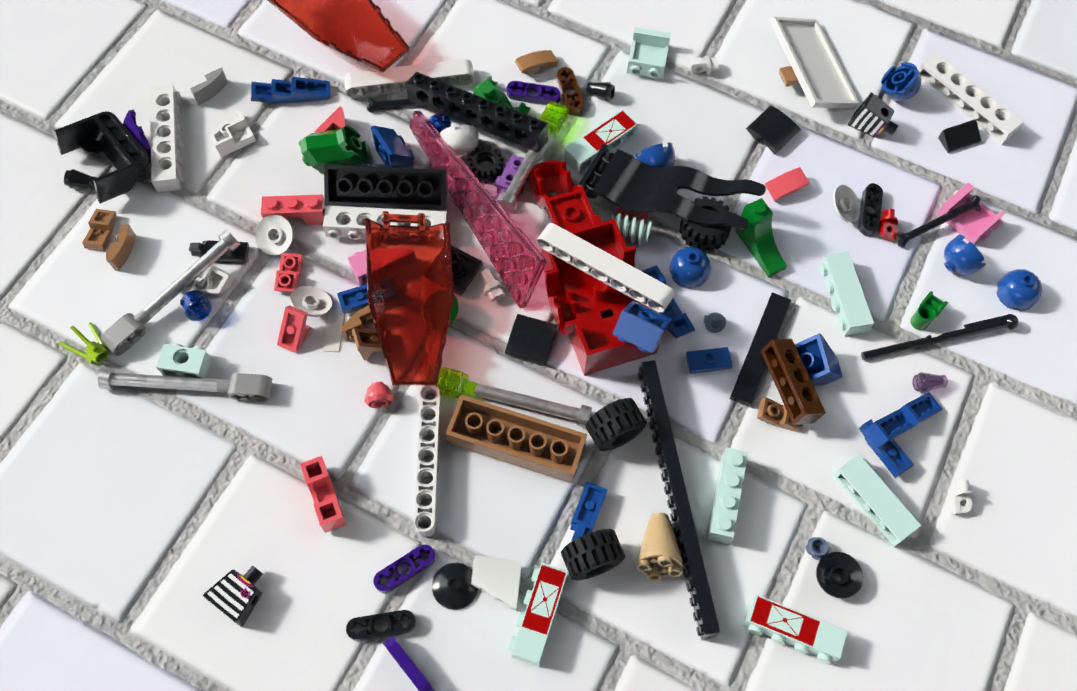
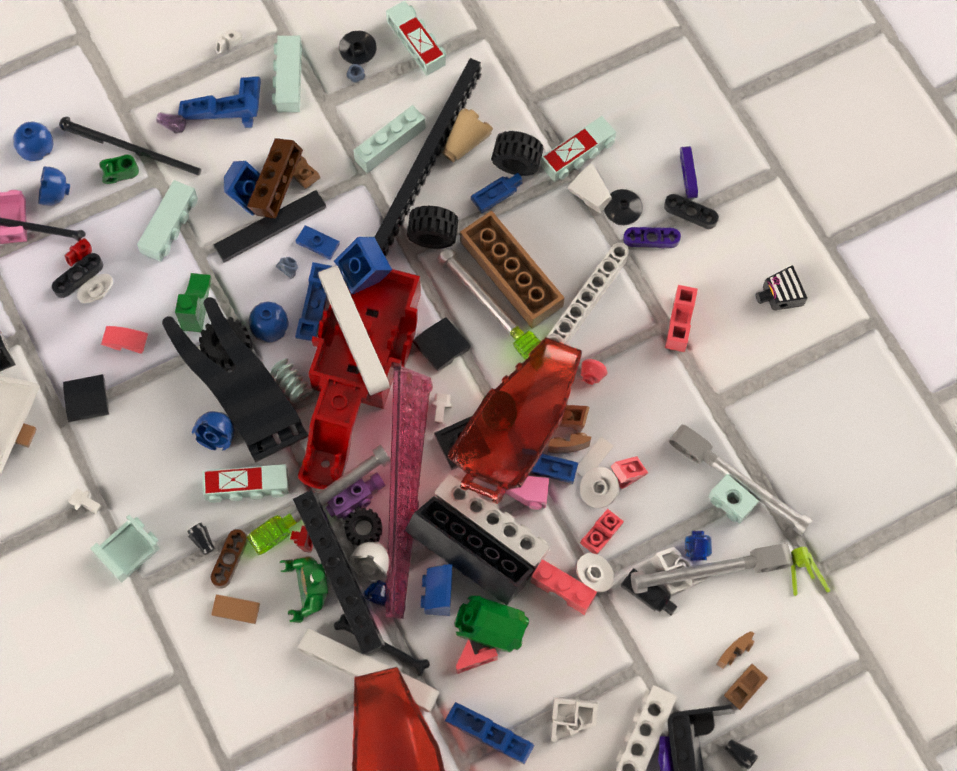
camera: 145 degrees left, 5 degrees up
dark purple beam [507,81,561,106] -> none

